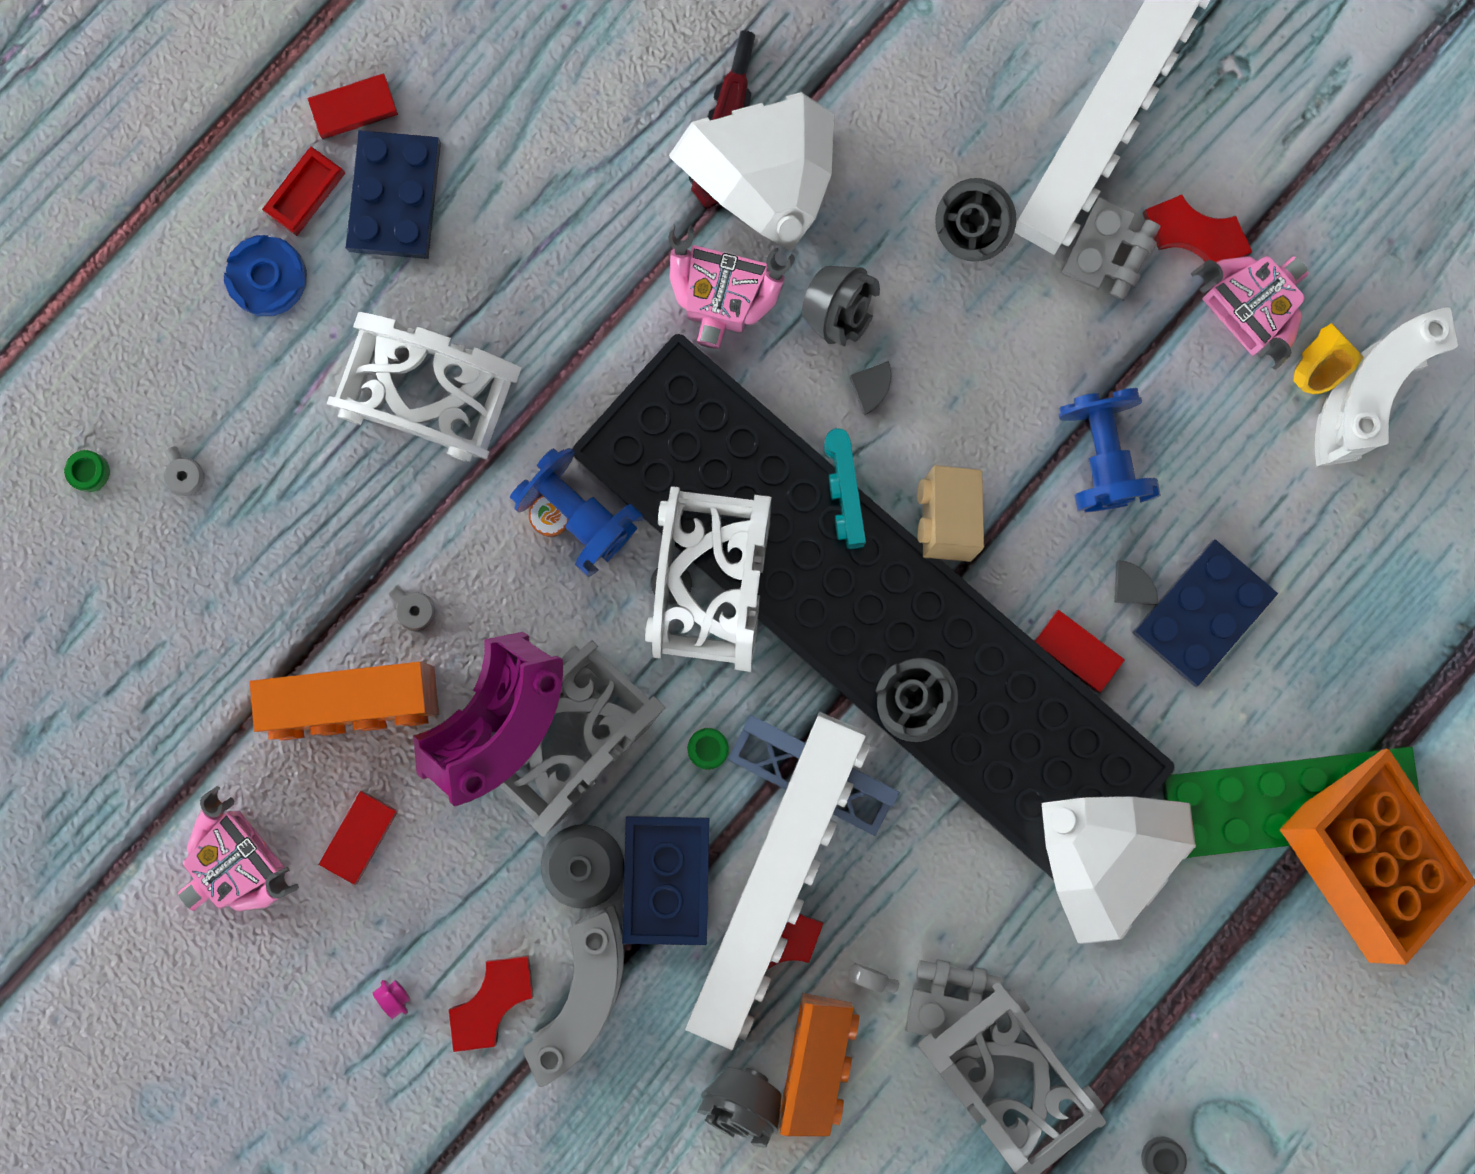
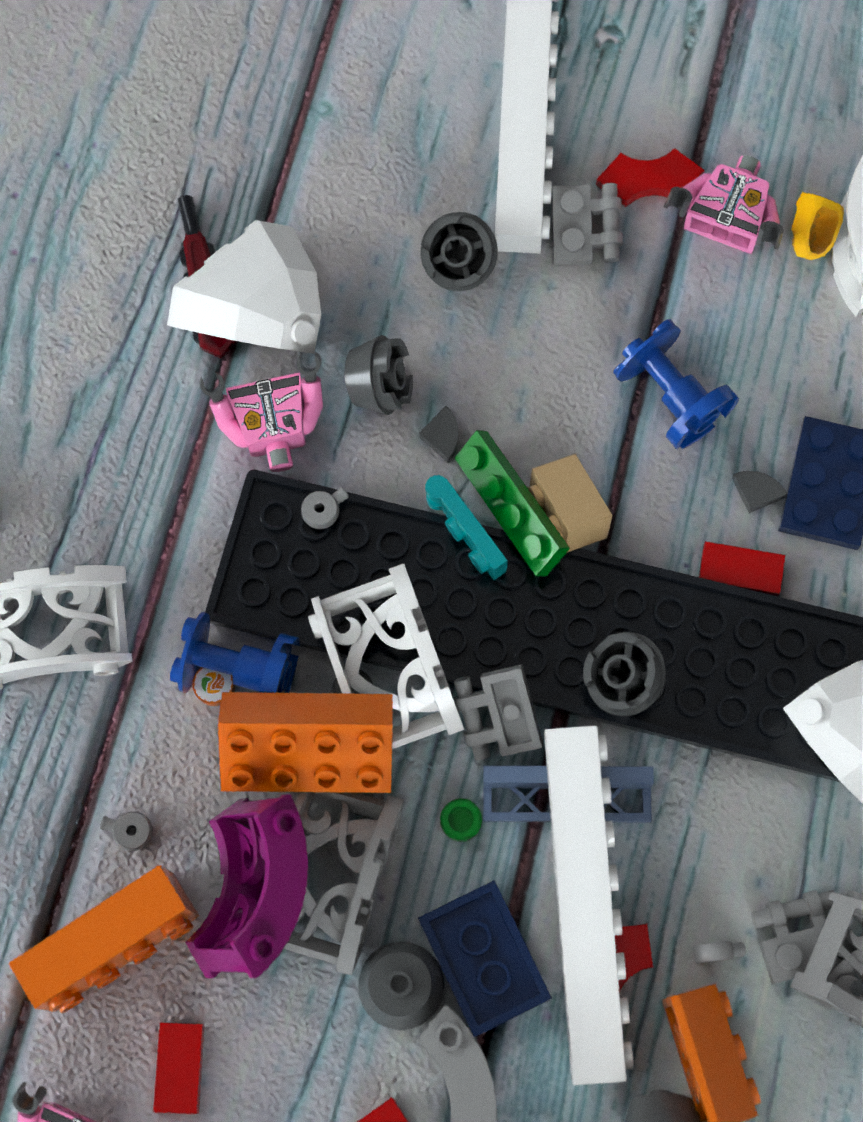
camera: 25 degrees left, 10 degrees down
none -> orange piece [218,692,393,793]
none -> light grey piece [301,487,349,529]
none -> light grey plate [454,664,543,761]
none -> green plate [455,430,570,576]

